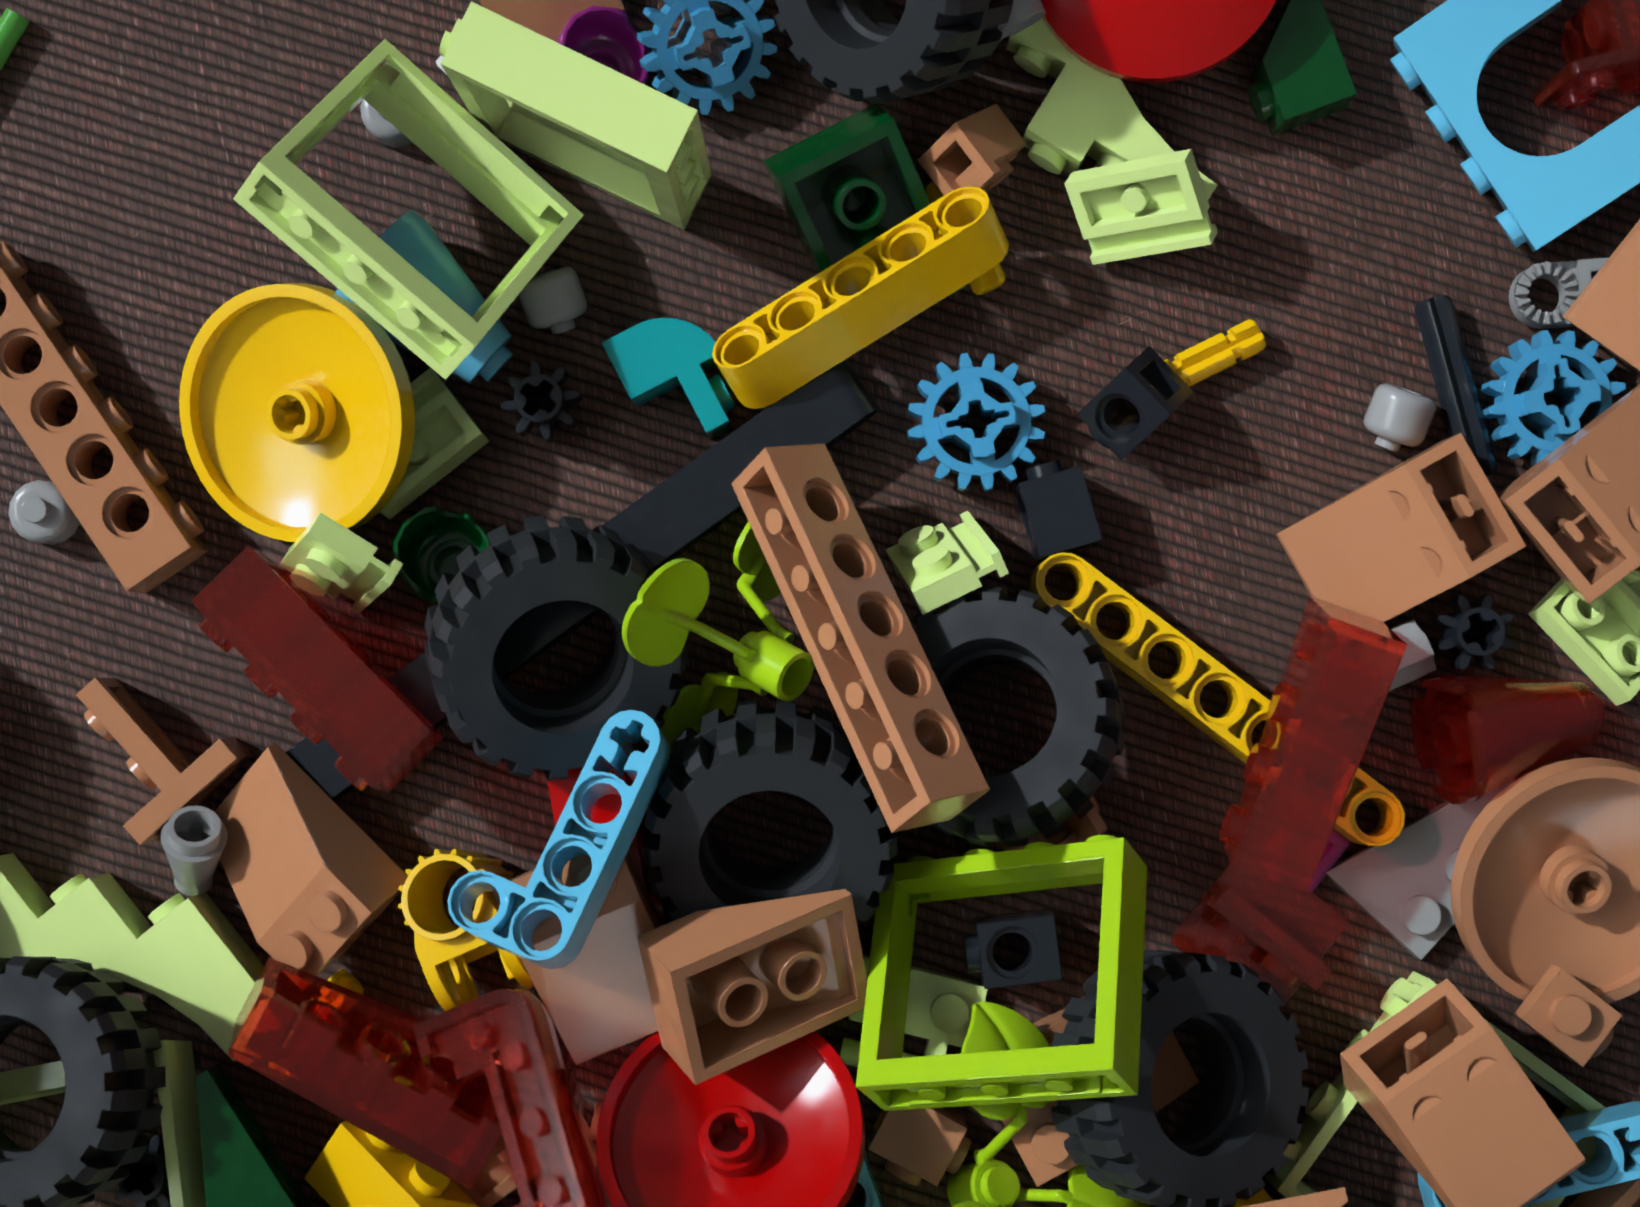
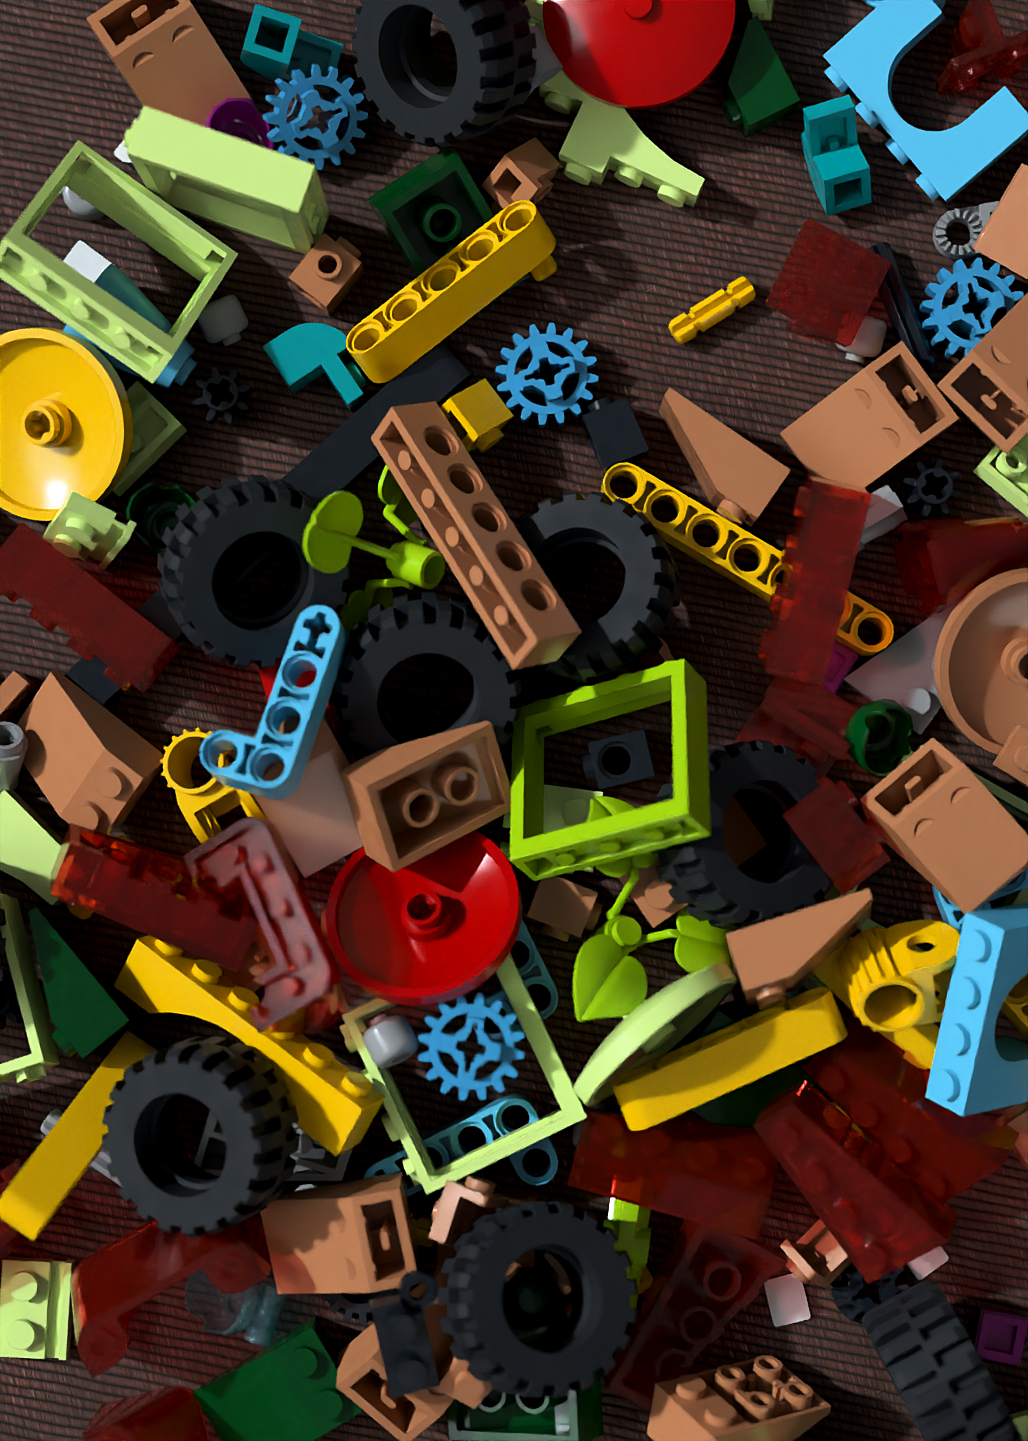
camera: 10 degrees left, 0 degrees up
yellowish green plate [886,511,1009,615] -> none
yellowish green plate [1064,149,1218,265] -> none
black brick [1077,346,1193,460] -> none
none -> white sticker [63,241,112,283]
none -> nougat brick [289,233,365,316]
none -> yellow brick [440,378,514,453]
none -> nougat slope [659,388,790,529]
none -> clear red bracket [766,219,890,347]
none -> clear red bracket [782,775,891,895]
none -> teal brick [800,95,872,216]
none -> dark green hair [845,699,913,777]

